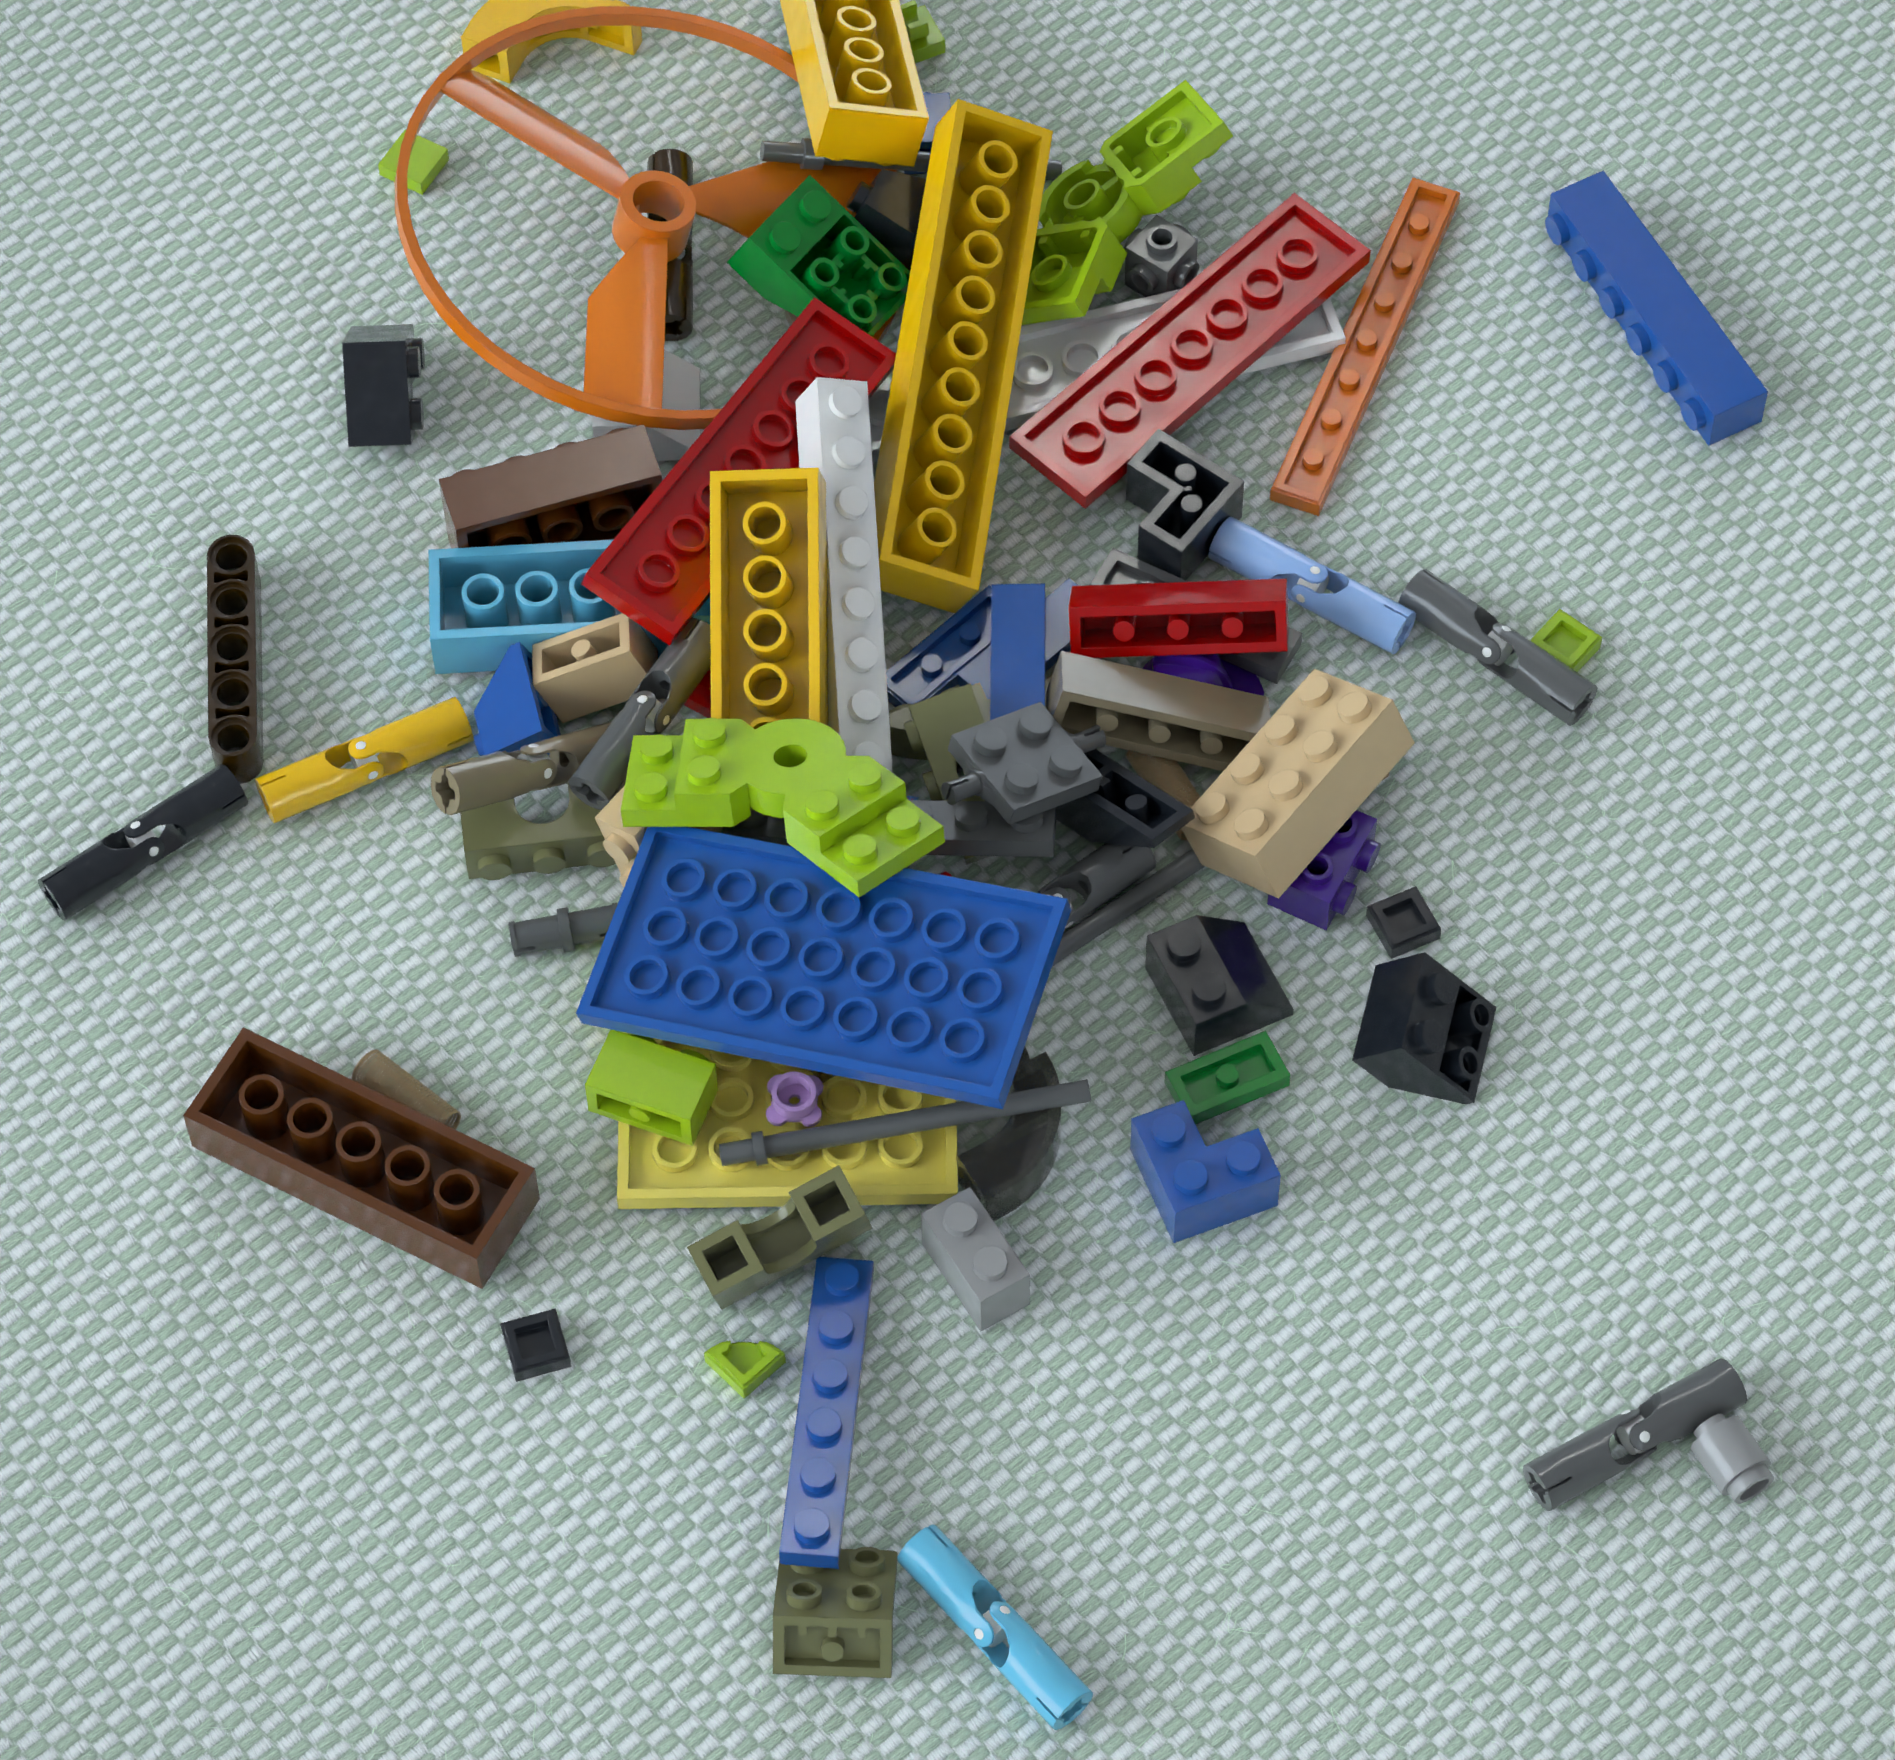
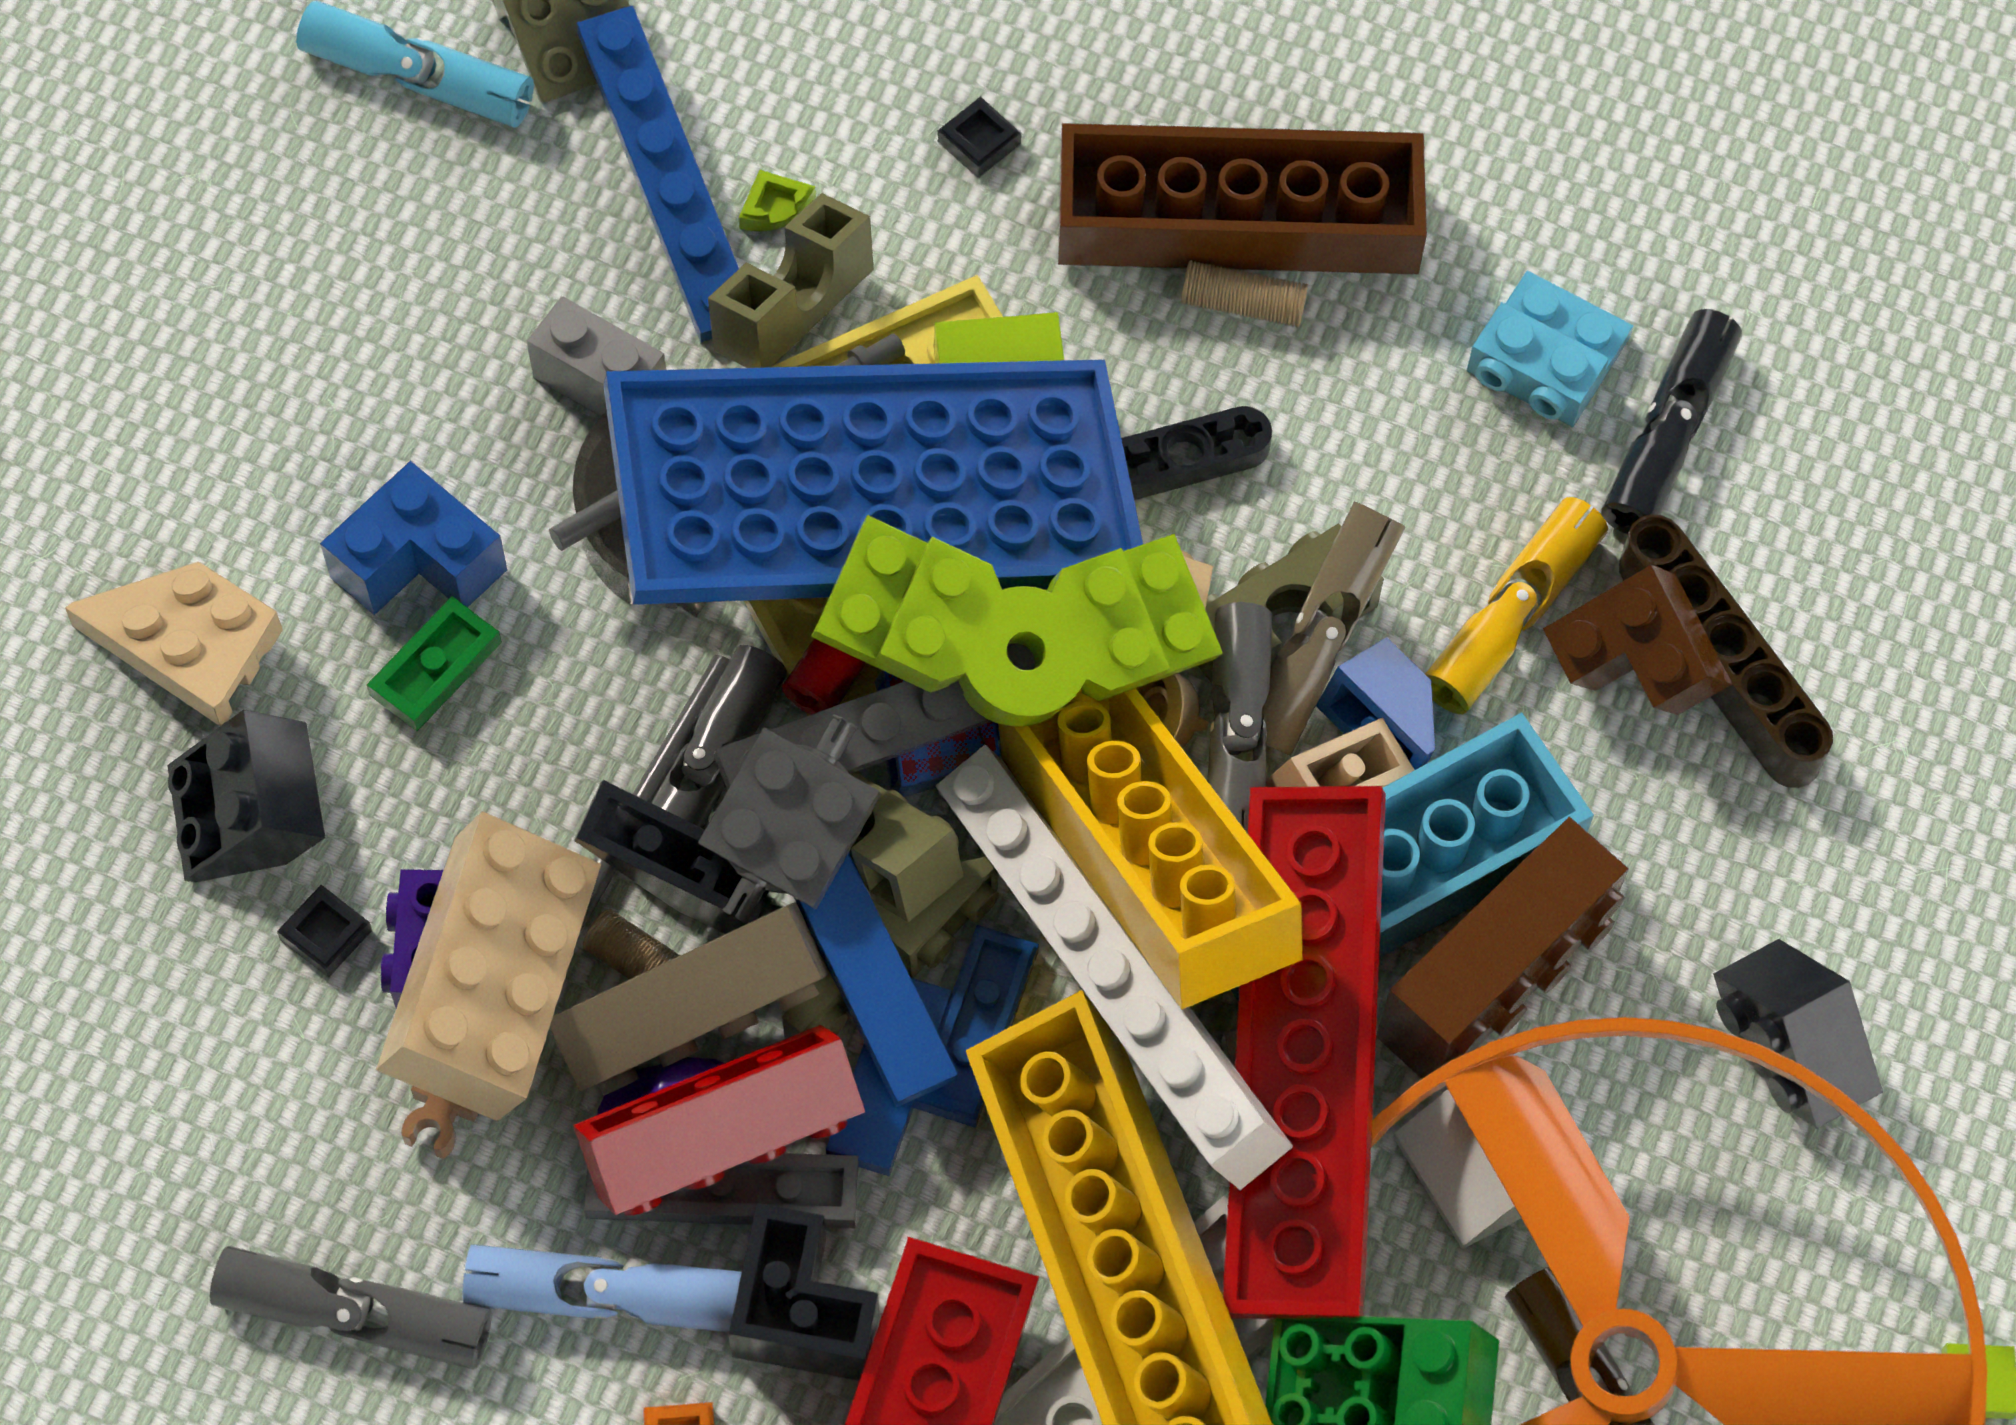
camera: 150 degrees right, 5 degrees up
dark grey pin [509,902,618,957] -> none
black slope [1145,915,1294,1056] -> none
lime tile [1530,609,1602,672] -> none
none -> tan wing [65,562,283,726]
none -> black beam [1121,406,1272,500]
none -> medium azure plate [1466,270,1634,427]
none -> reddish brown brick [1543,565,1732,715]

